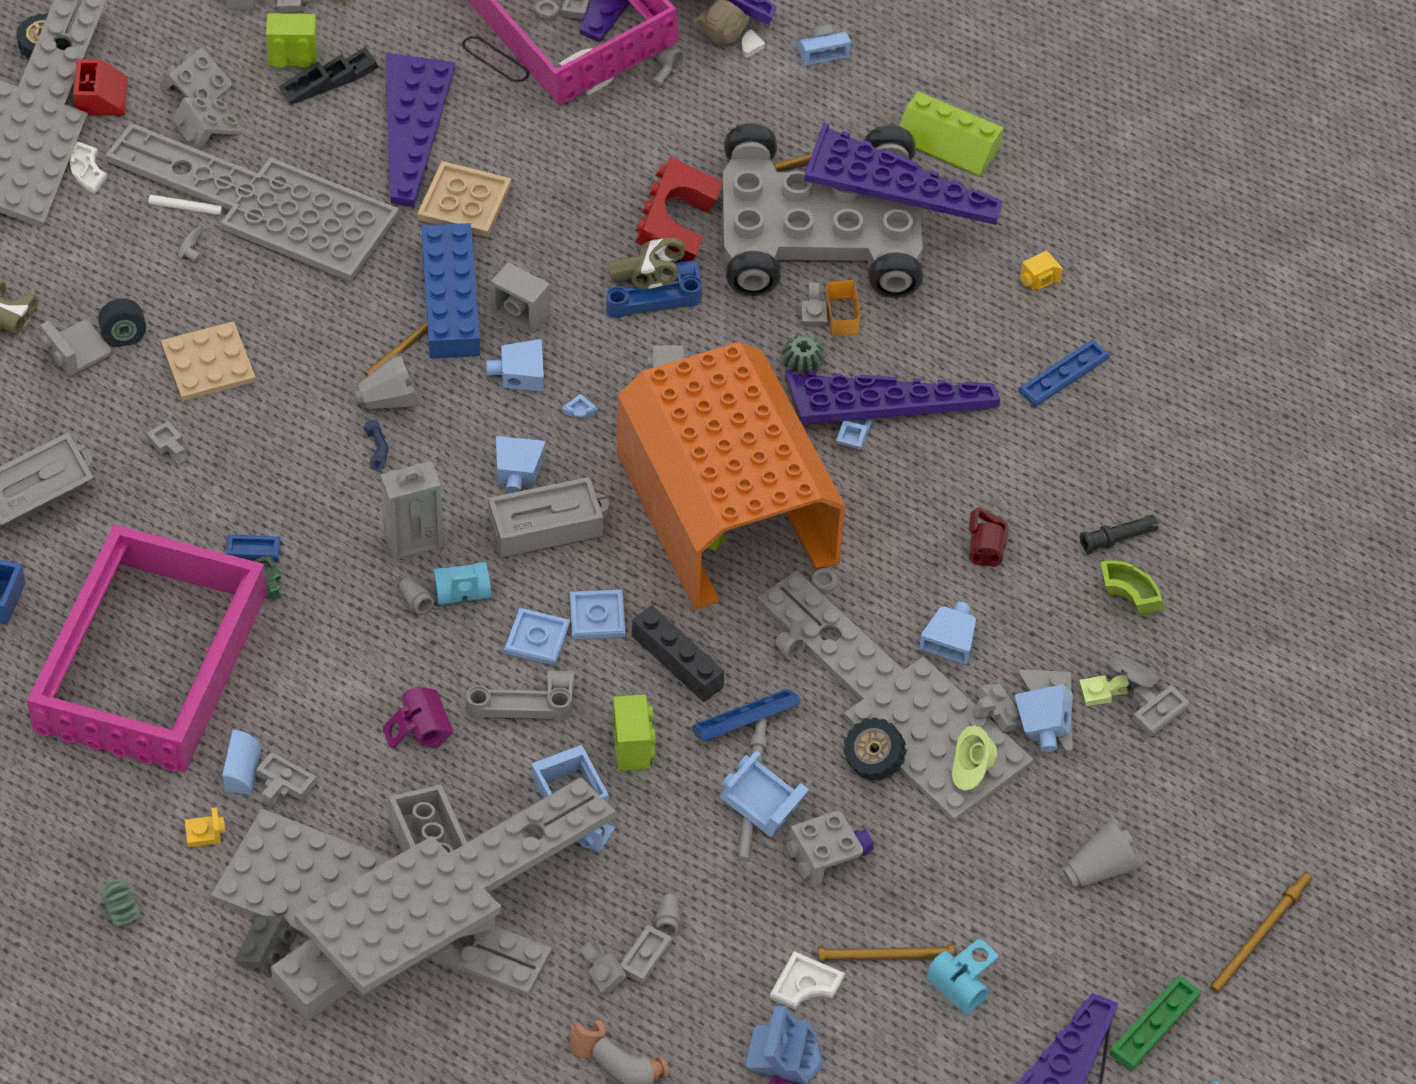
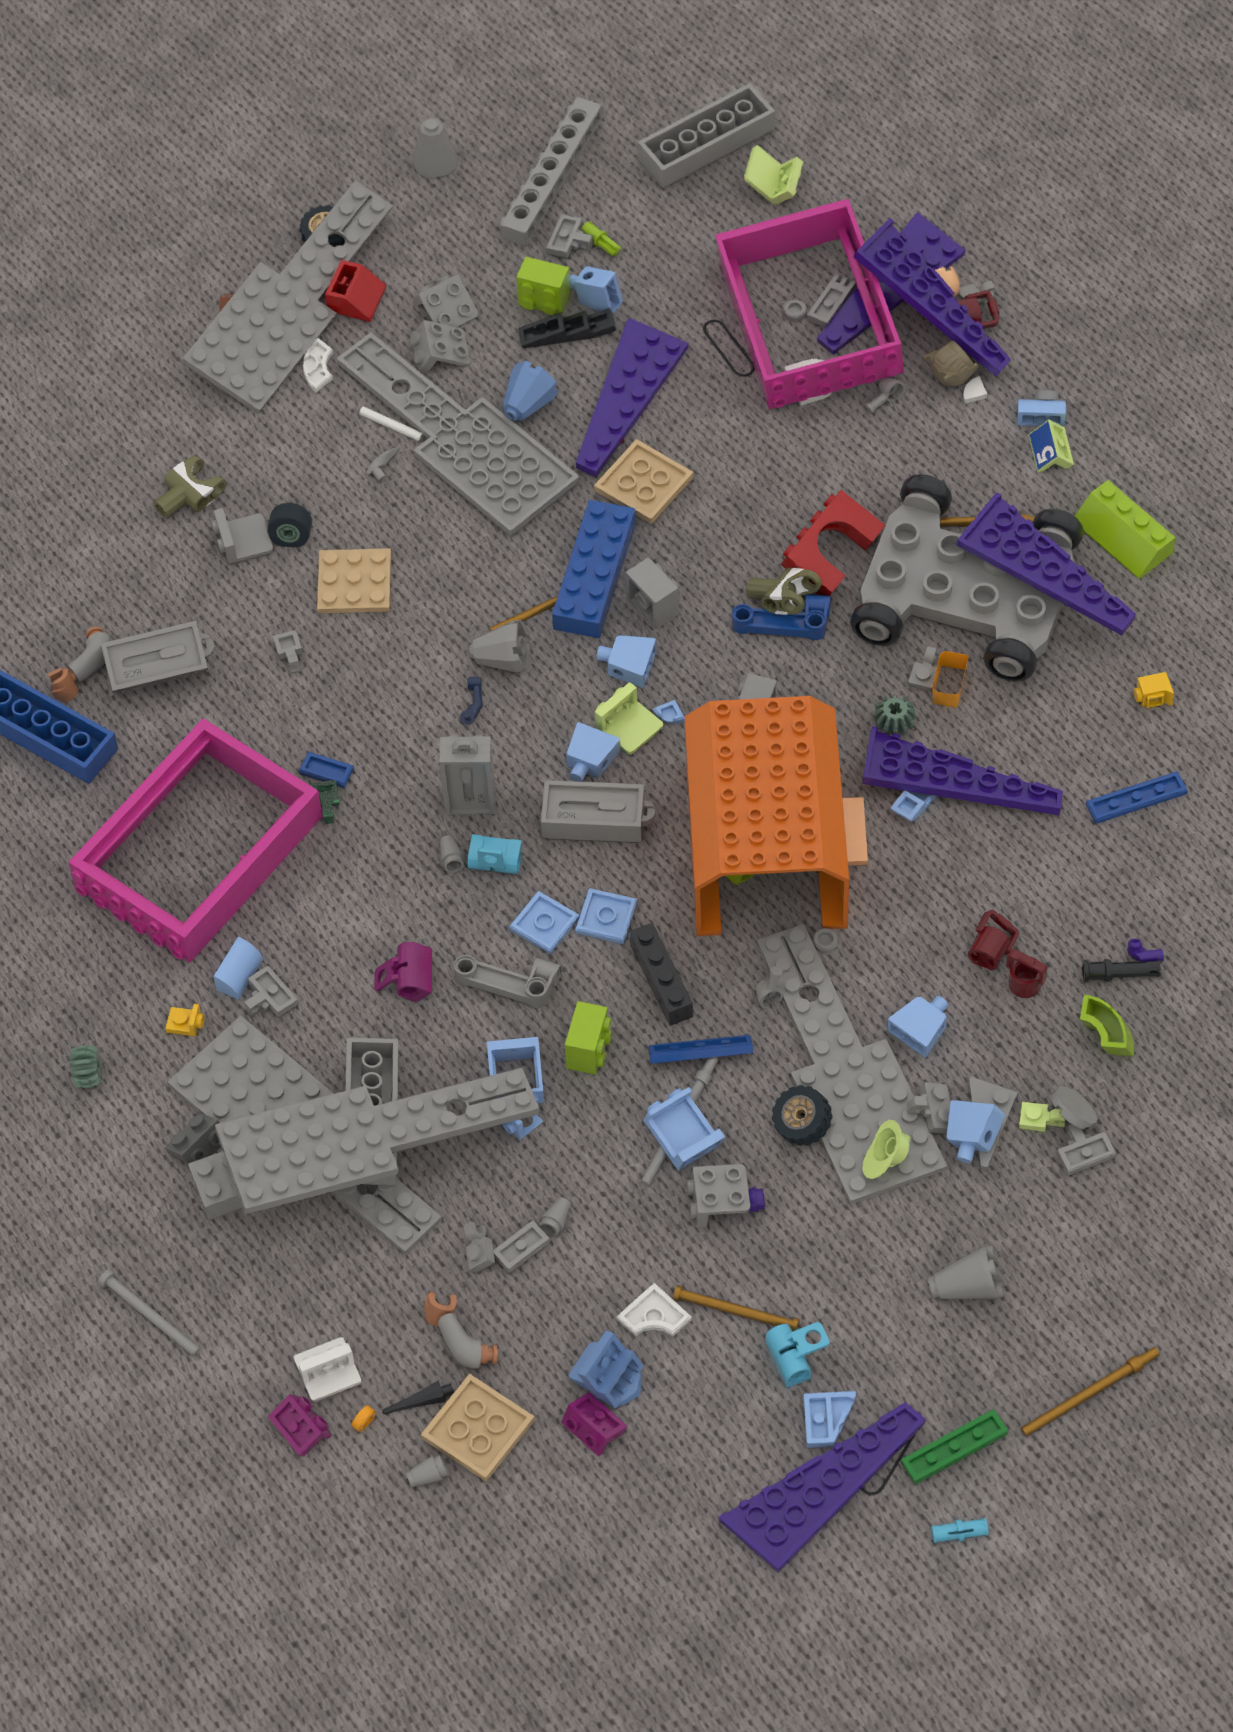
camera: 25 degrees right, 5 degrees up
none -> medium blue cone [503,361,558,421]
none -> light blue torso [570,267,623,314]
none -> yellowish green bracket [595,682,663,754]
none -> light blue wing [804,1391,856,1448]
none -> dark red piece [1006,949,1047,998]
none -> panel [1028,420,1074,472]
none -> dark purple arm [1127,939,1164,962]

